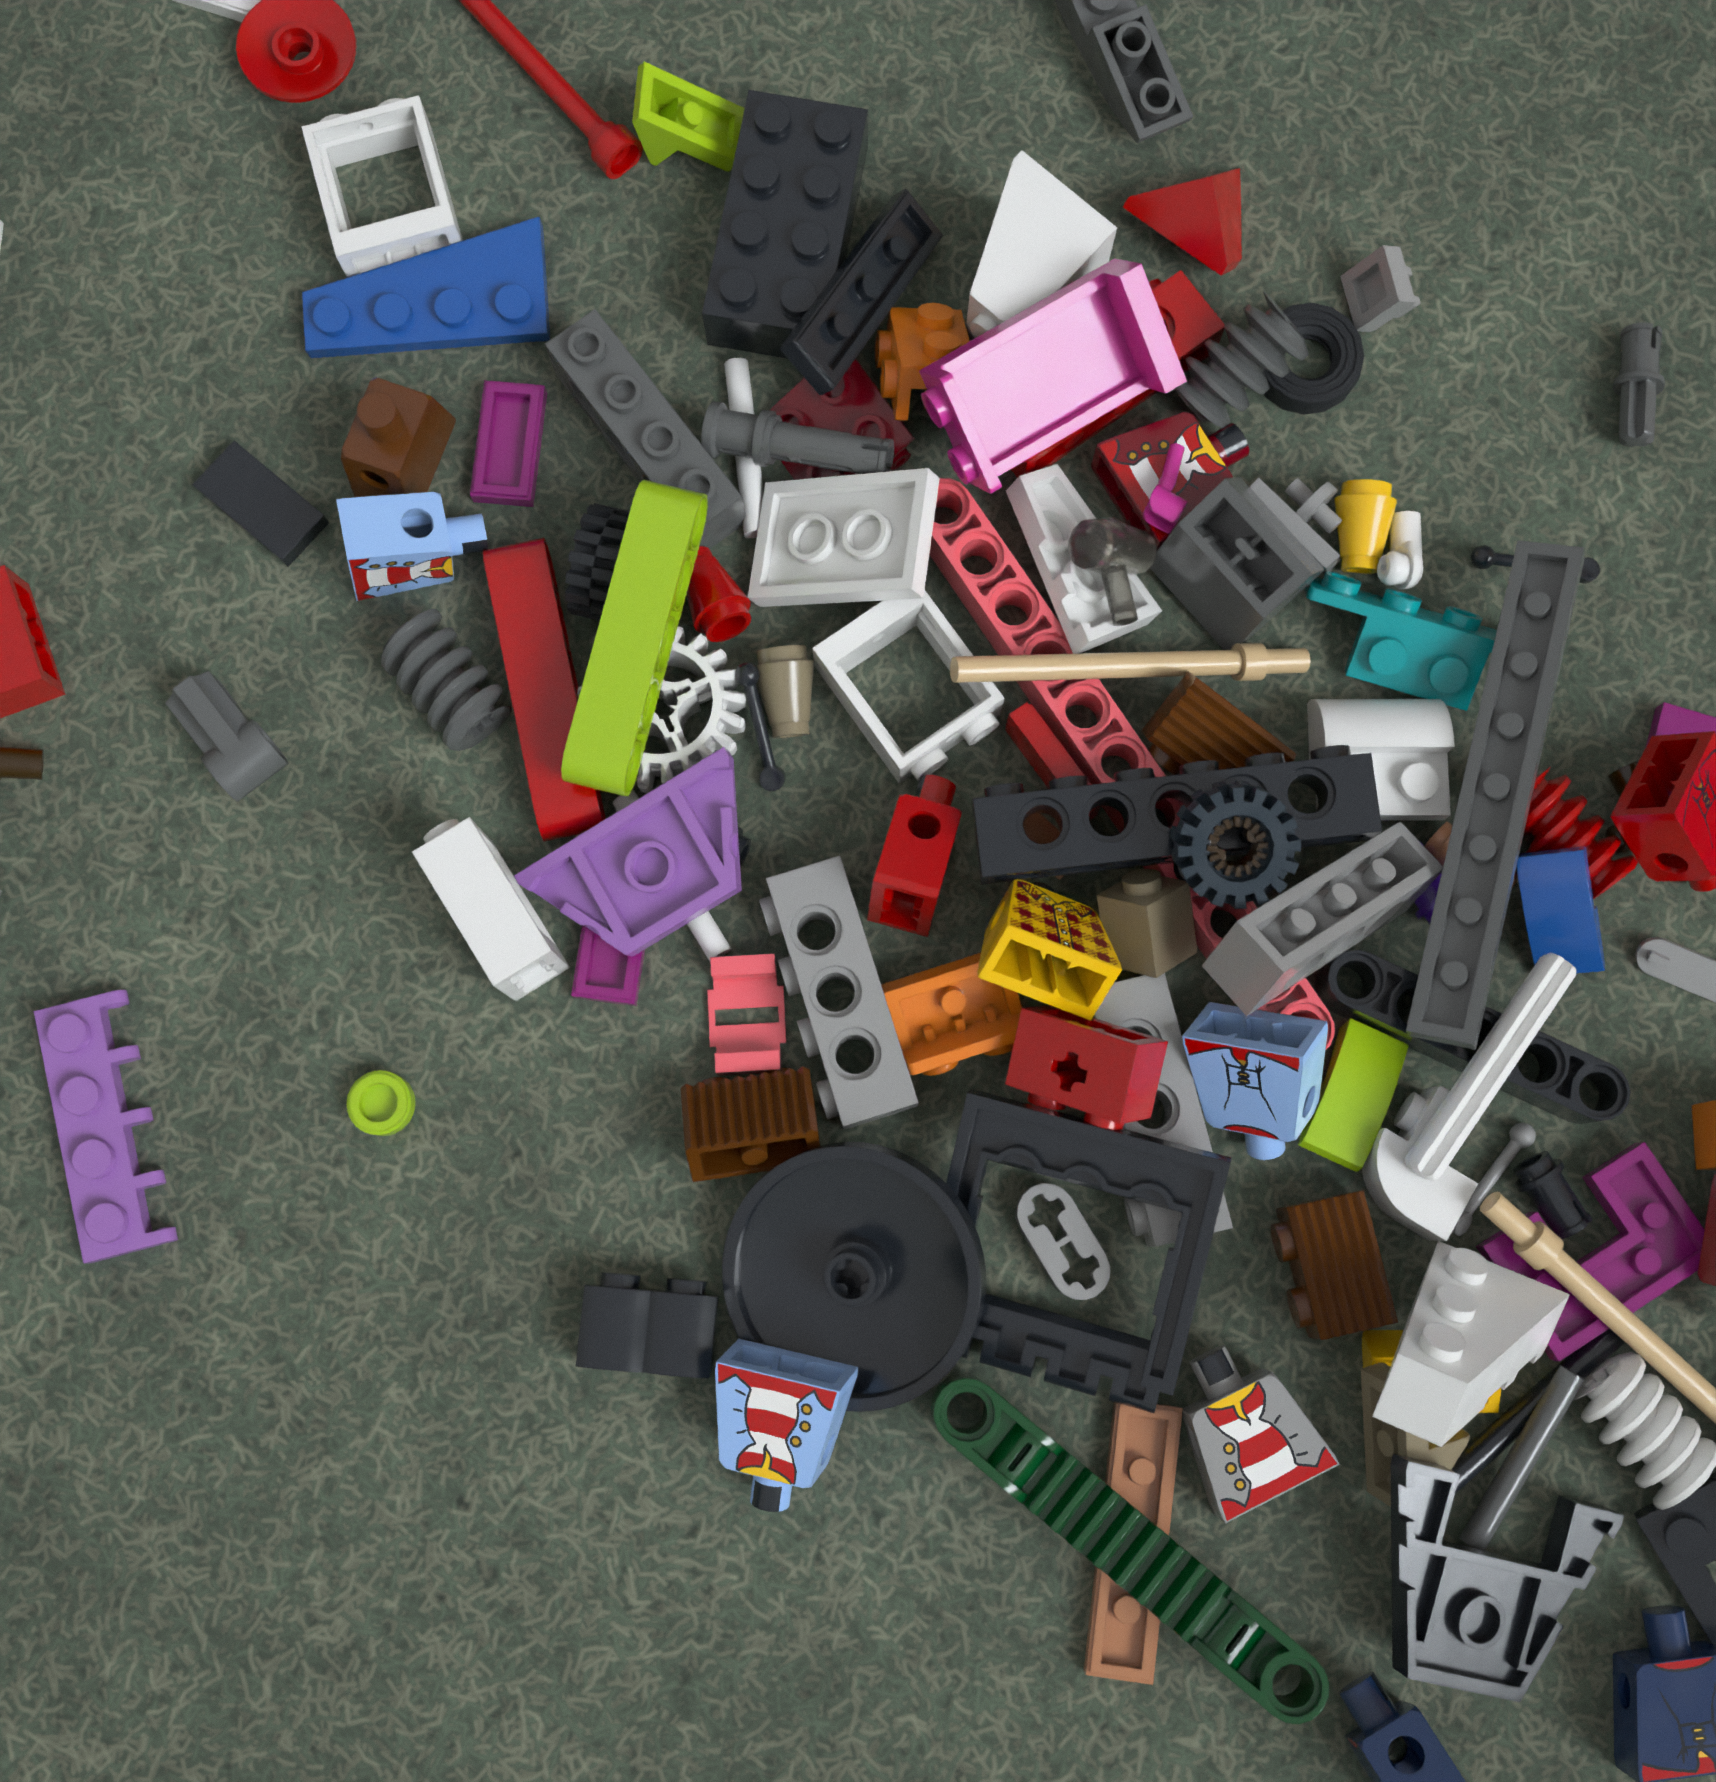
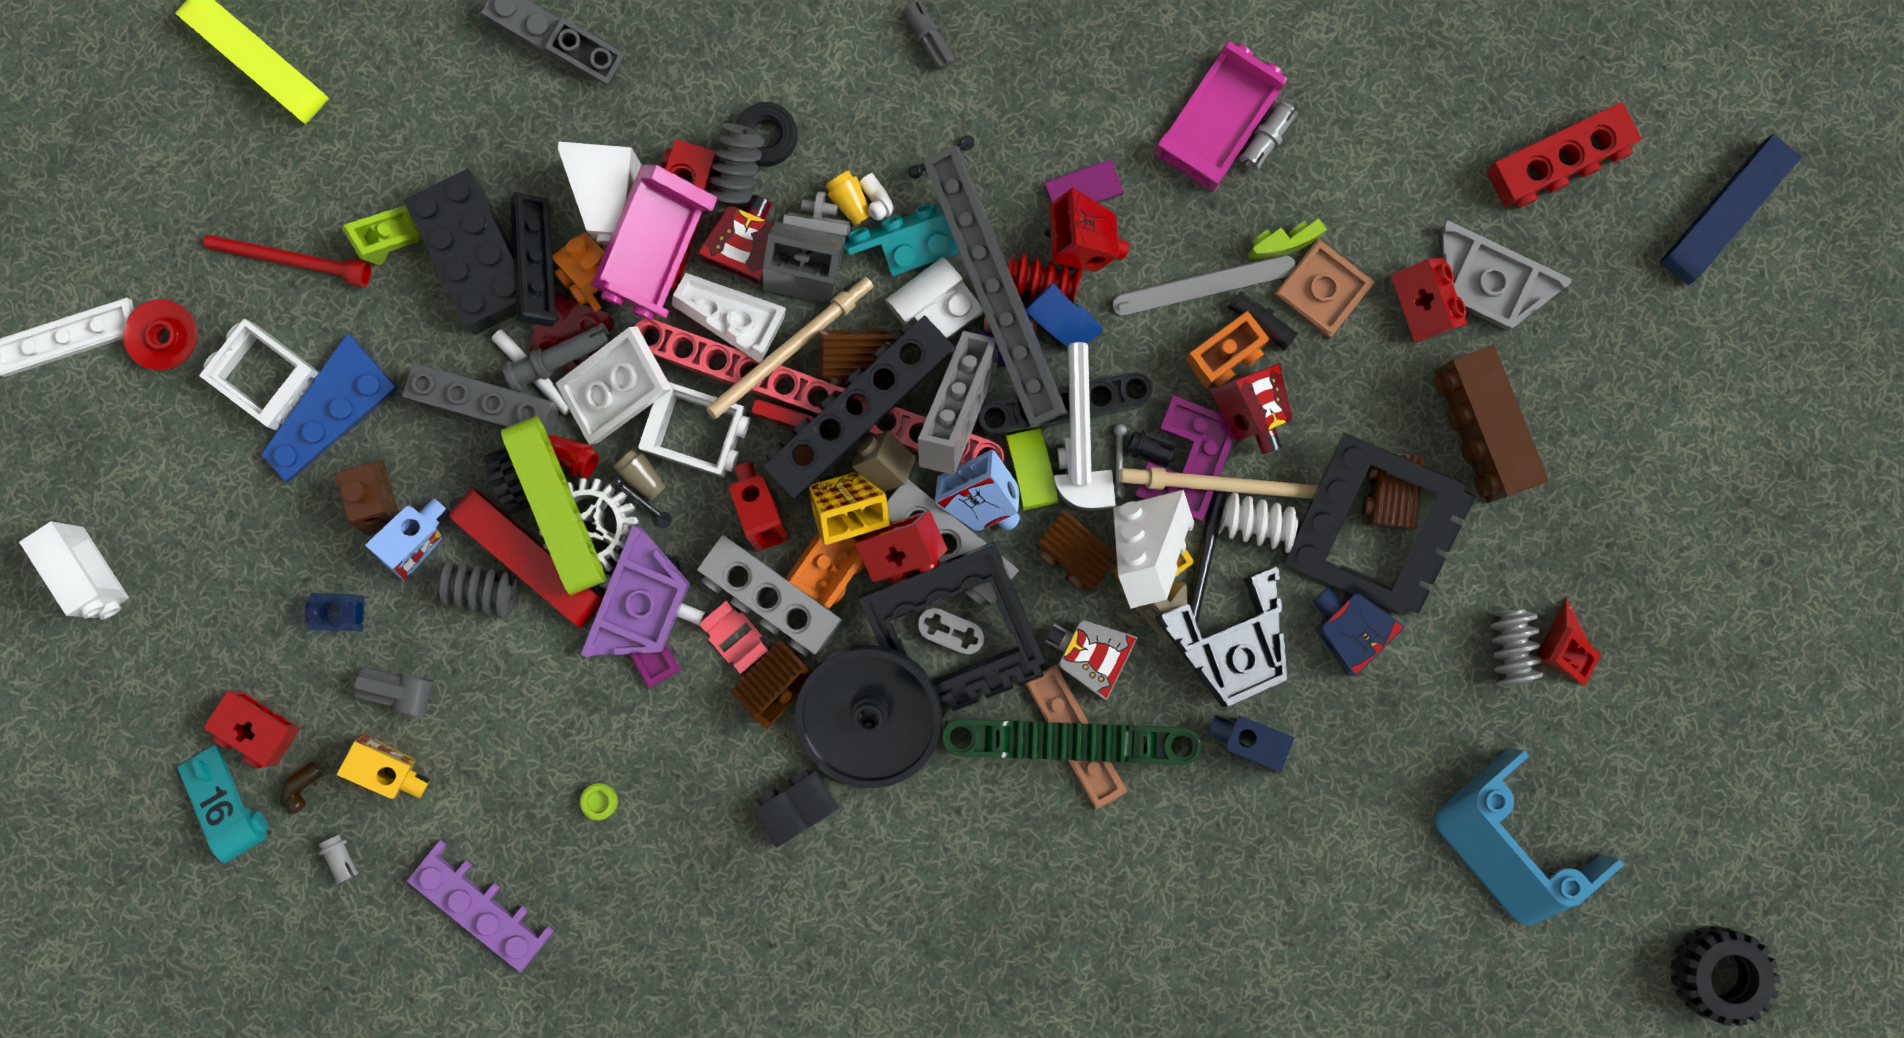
camera: 40 degrees left, 5 degrees up
black tile [192,440,329,567] -> none
white window [412,817,570,1001] -> none
magenta tile [470,380,547,507] -> none
torso [715,1339,858,1512] -> none
clear smoke piece [1068,517,1157,626] -> none
red slope [1123,168,1242,276] -> none
dark pink hand [1143,443,1188,534] -> none
black bush [1170,780,1301,909] -> none
light grey tile [1340,245,1421,332] -> none
dark grey bar [1460,1365,1585,1550] -> none
none -> clear blue brick [305,593,365,632]
none -> yellow torso [337,734,431,799]

